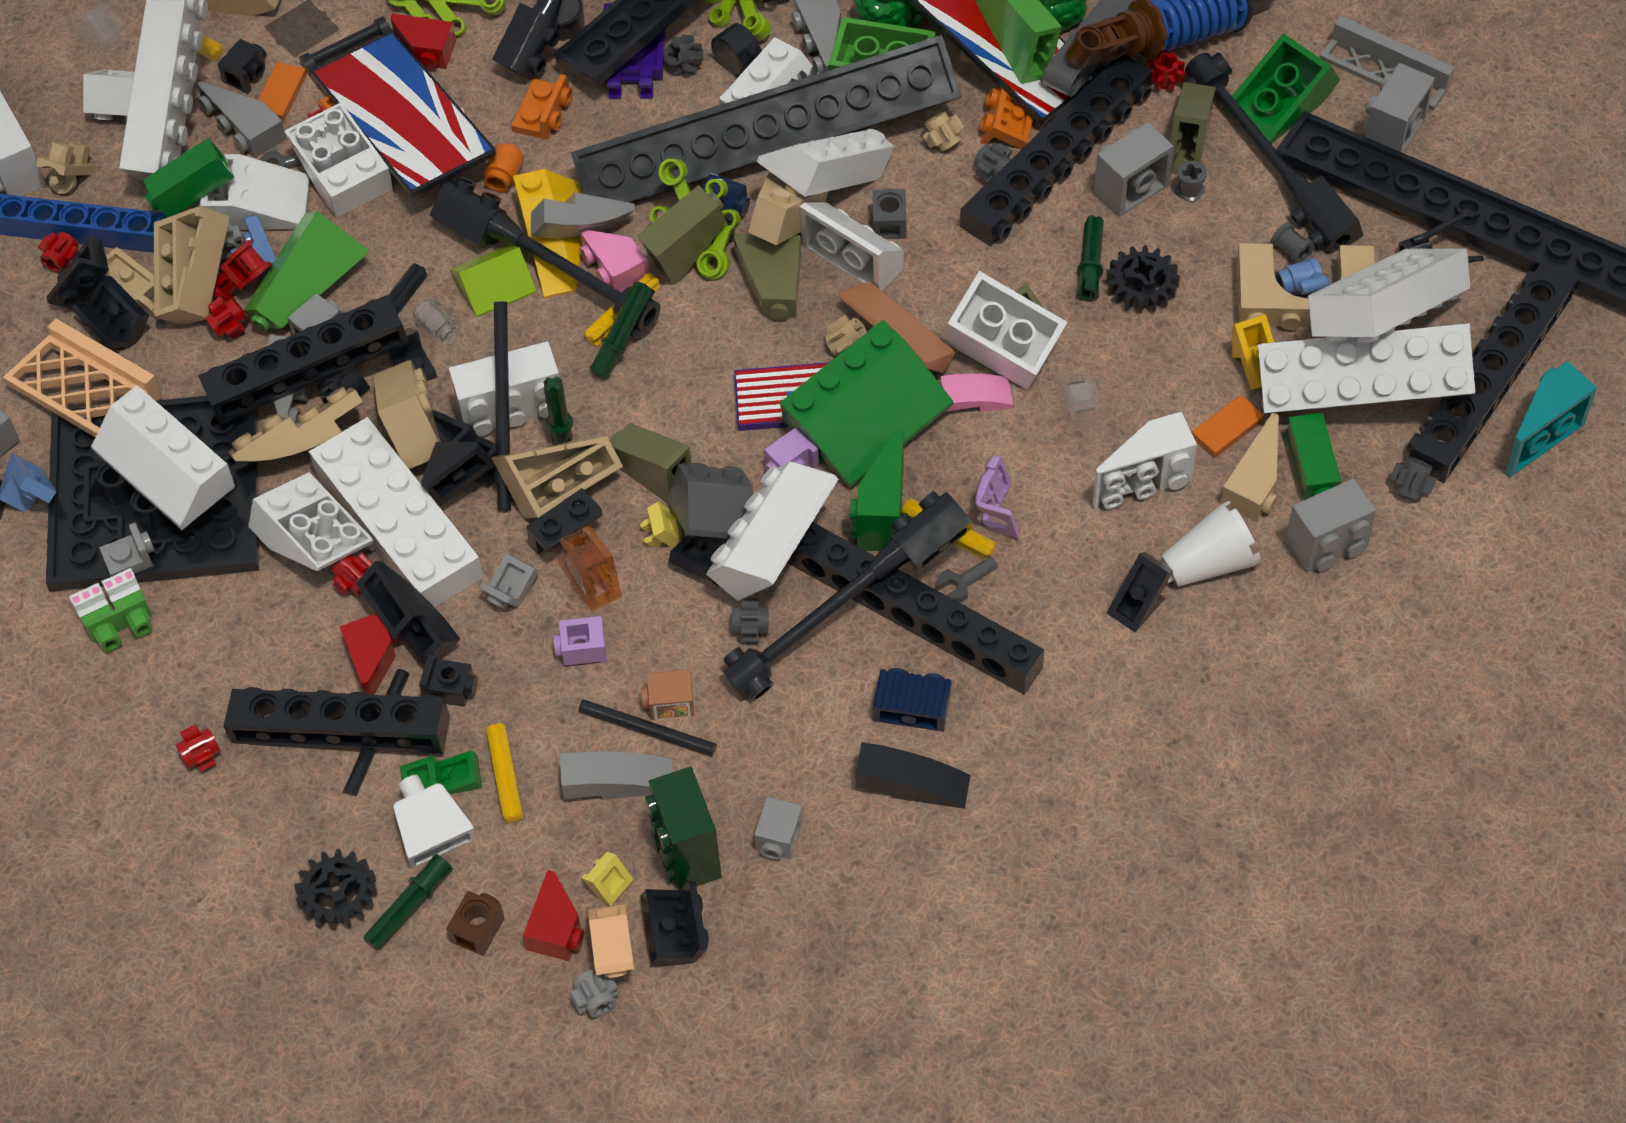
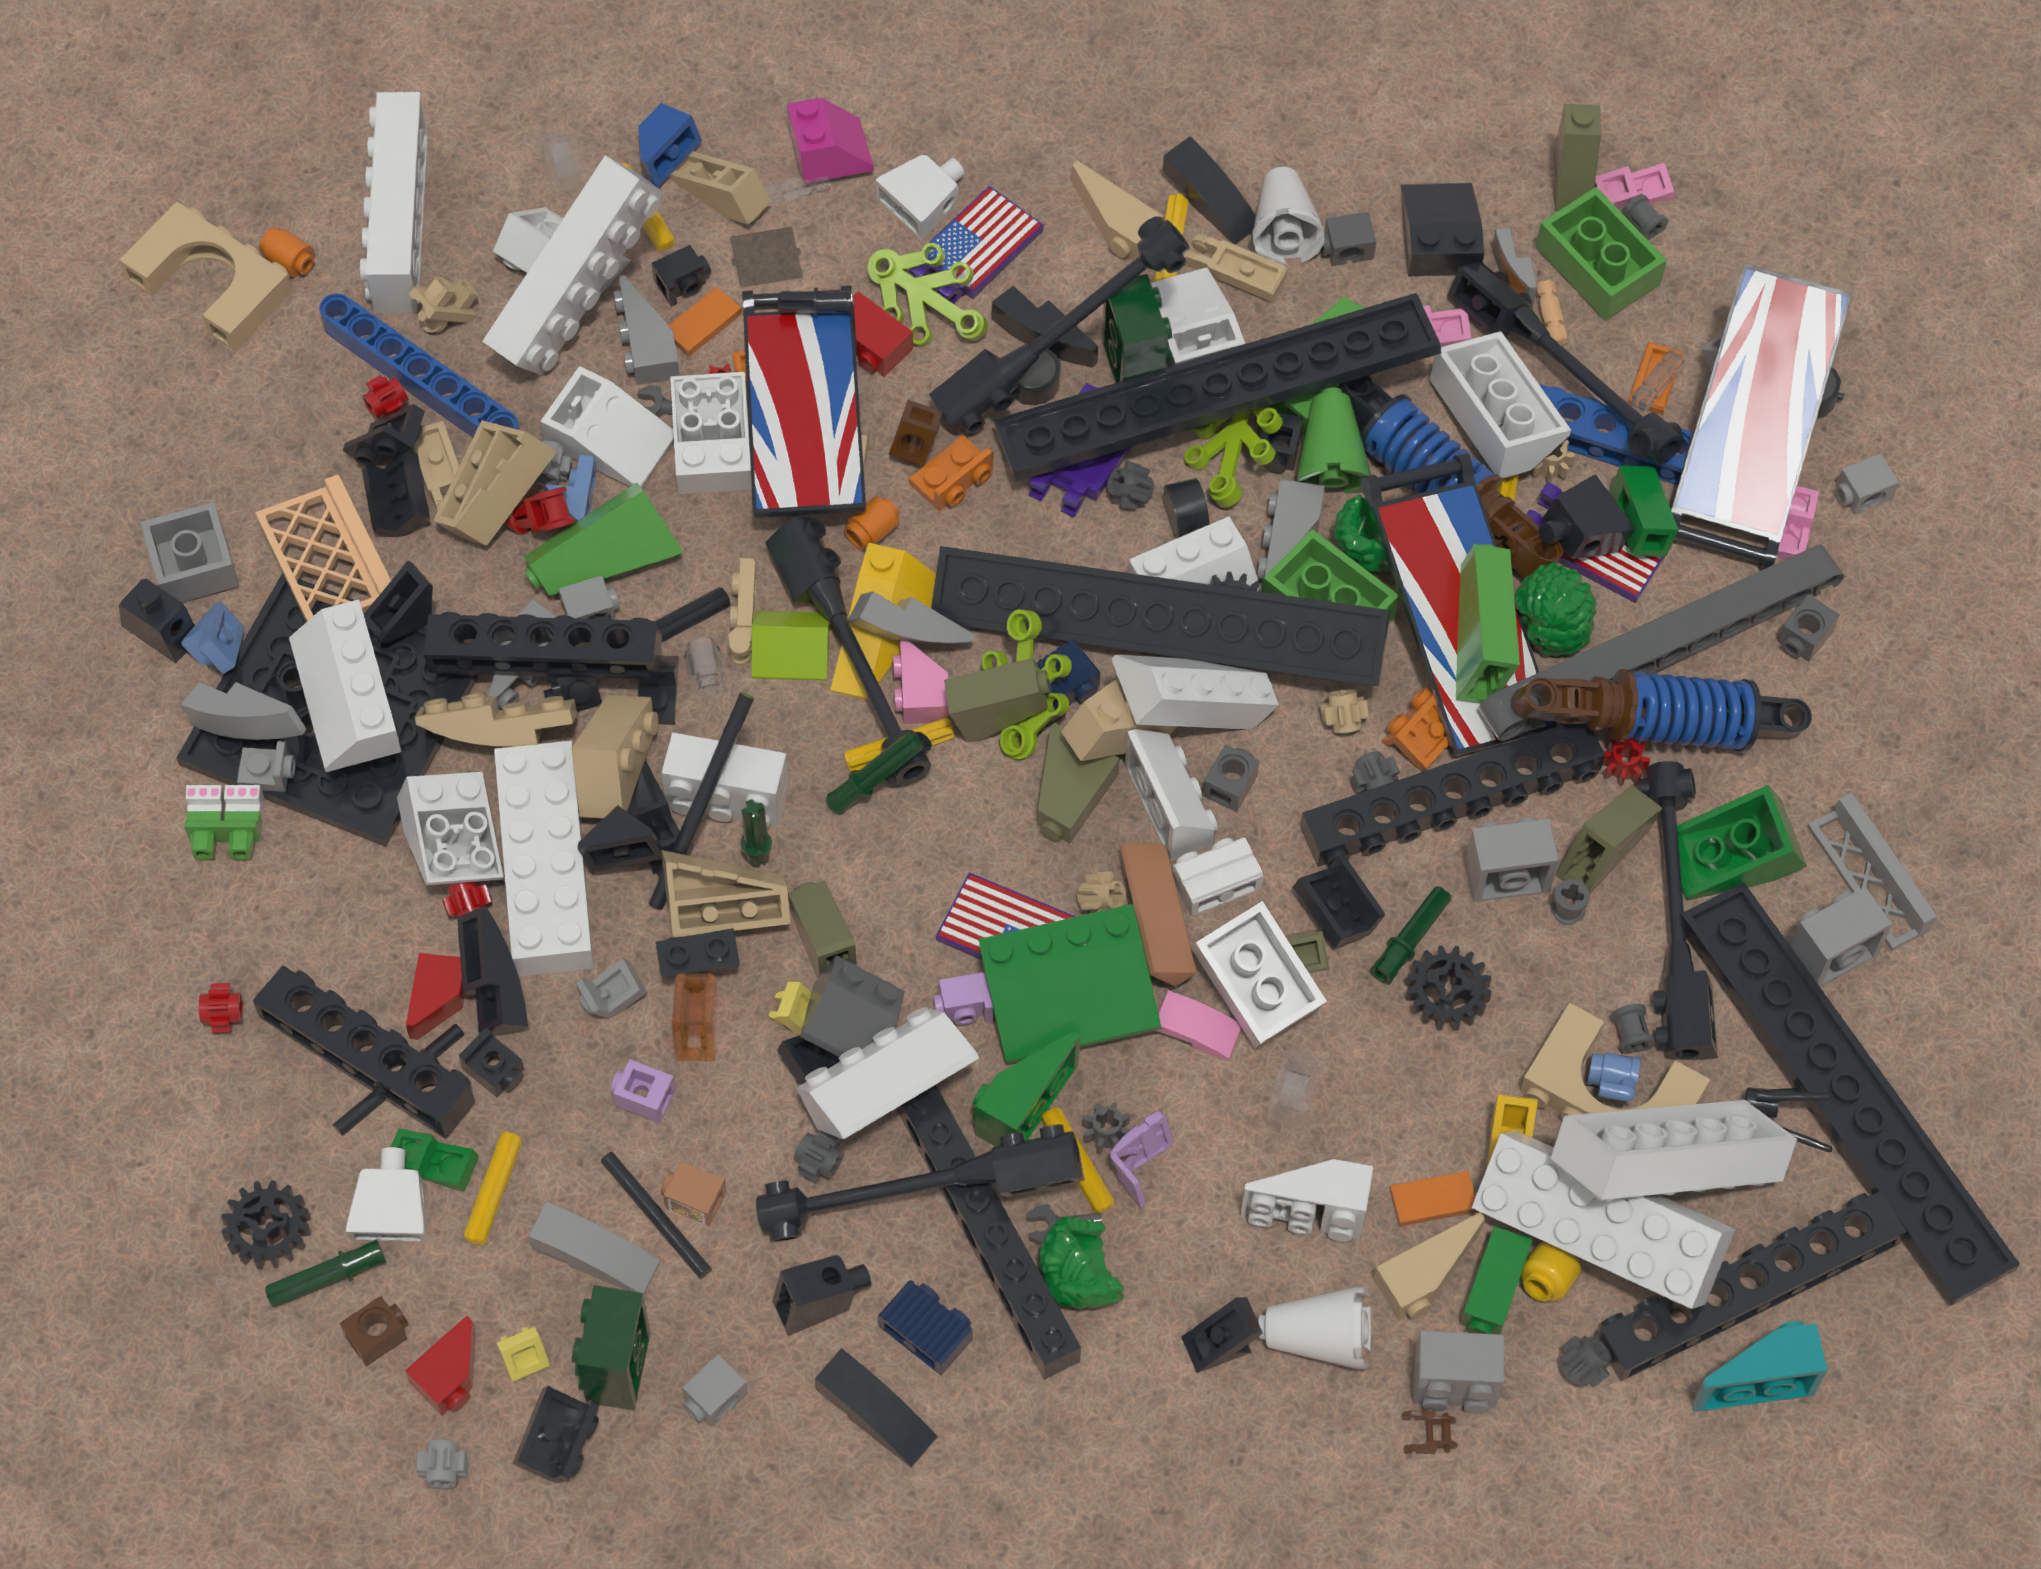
camera: 25 degrees right, 5 degrees up
green brick [143,138,234,218] -> none
red gear [205,296,248,339] -> none
light nougat slope [588,904,634,978] -> none
none -> light grey slope [181,682,306,740]
none -> black slope [363,561,433,643]
none -> tan hinge [728,558,757,667]
none -> black torso [772,1255,872,1336]
none -> black axle [778,288,851,317]
none -> reddish brown brick [889,400,943,466]
none -> green hair [1039,1216,1124,1309]
none -> dark grey gear [1083,1103,1130,1154]
none -> white brick [1172,837,1264,917]
none -> black bracket [1293,855,1385,948]
none -> reddish brown piece [1402,1410,1457,1454]
none -> yellow head [1521,1242,1581,1302]

